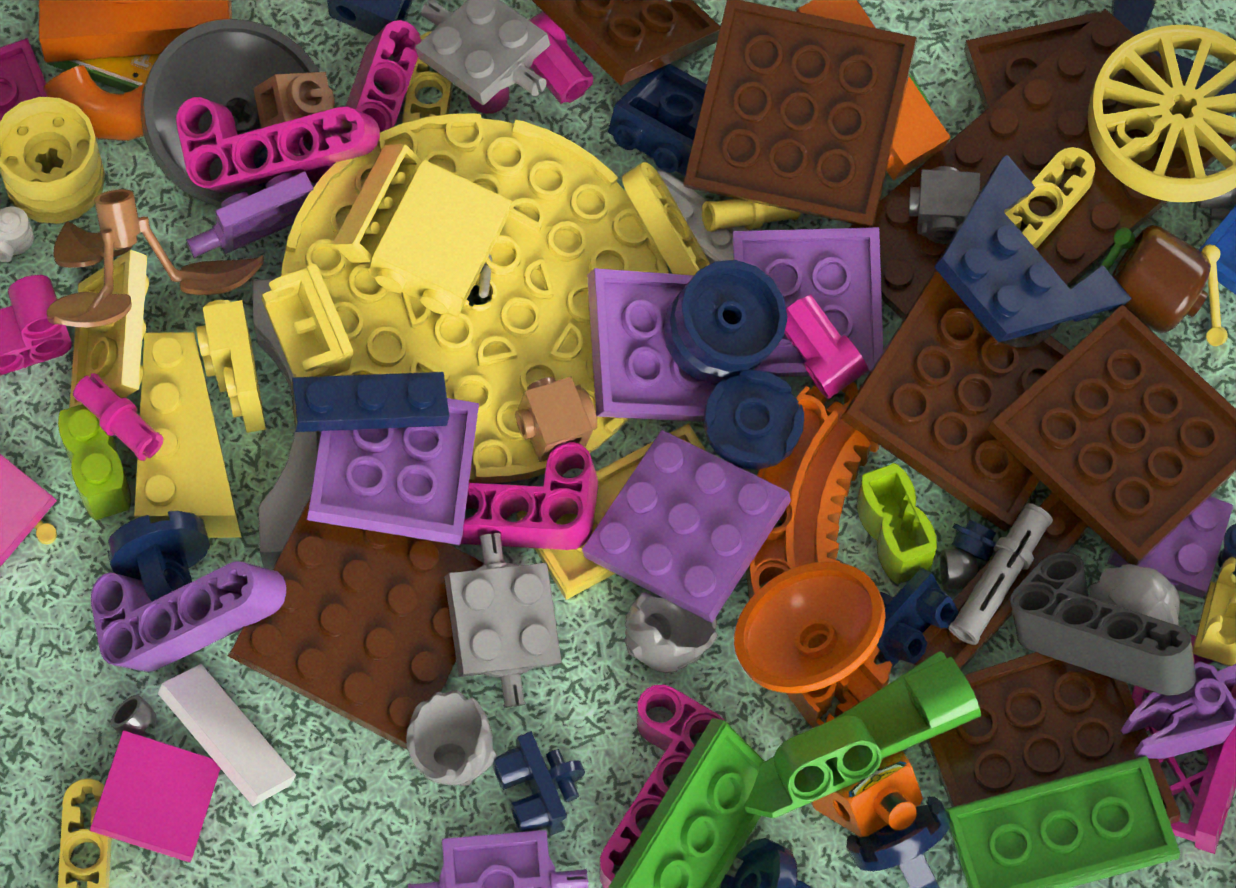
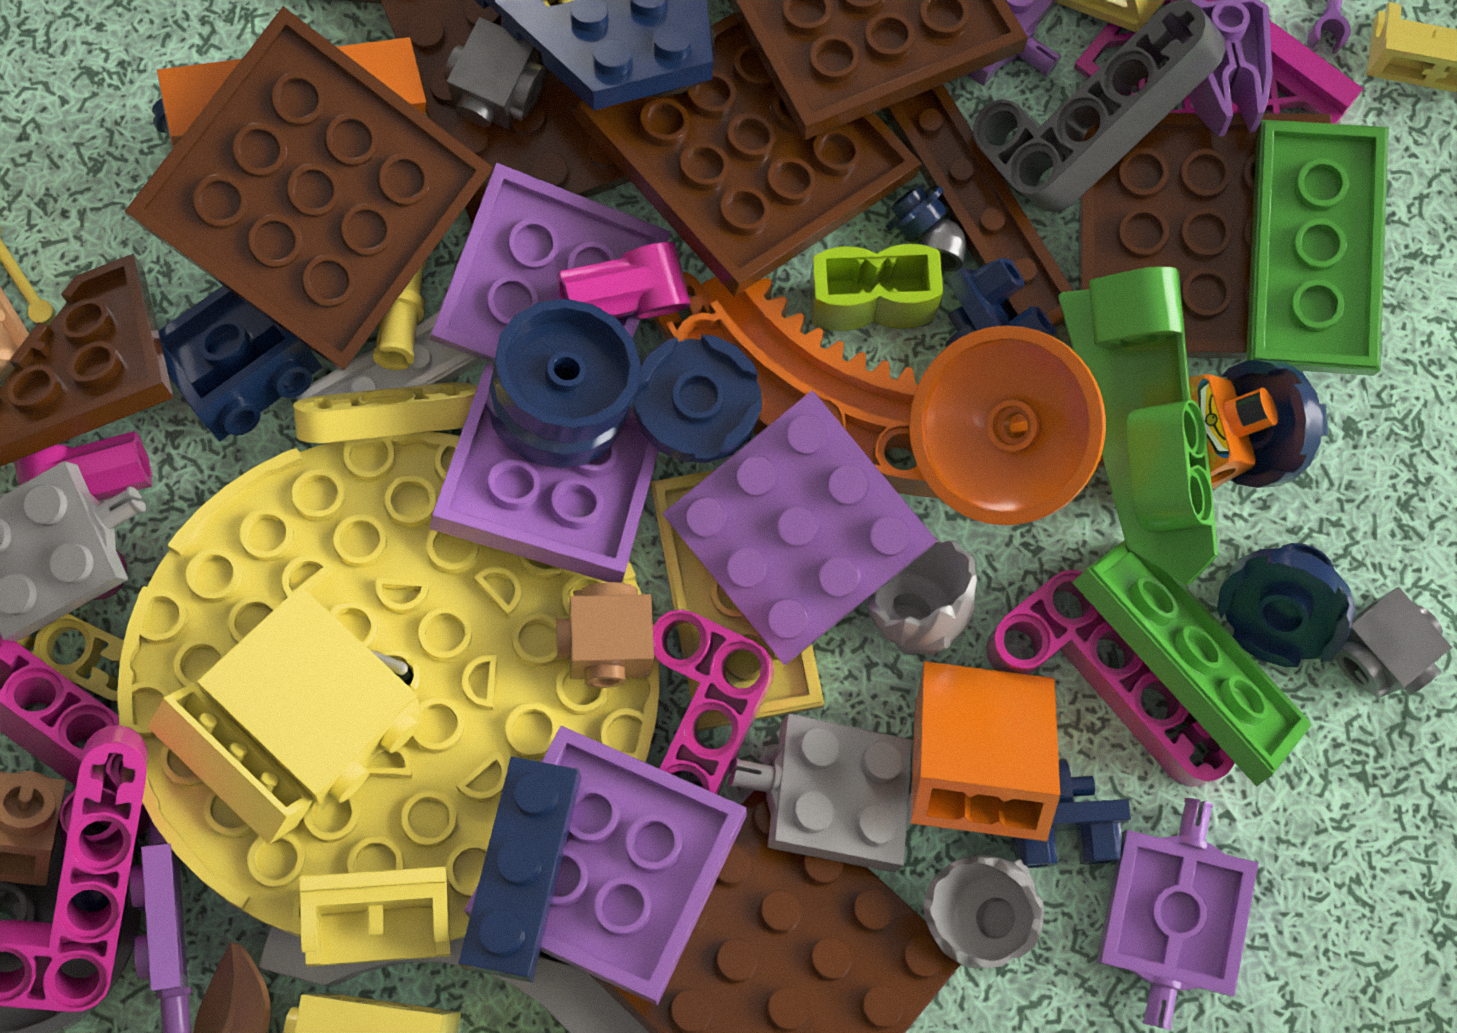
camera: 70 degrees left, 10 degrees up
light grey pin [949,503,1053,645] -> none
light grey hair [1089,564,1180,625] -> none
none -> orange brick [911,661,1060,841]

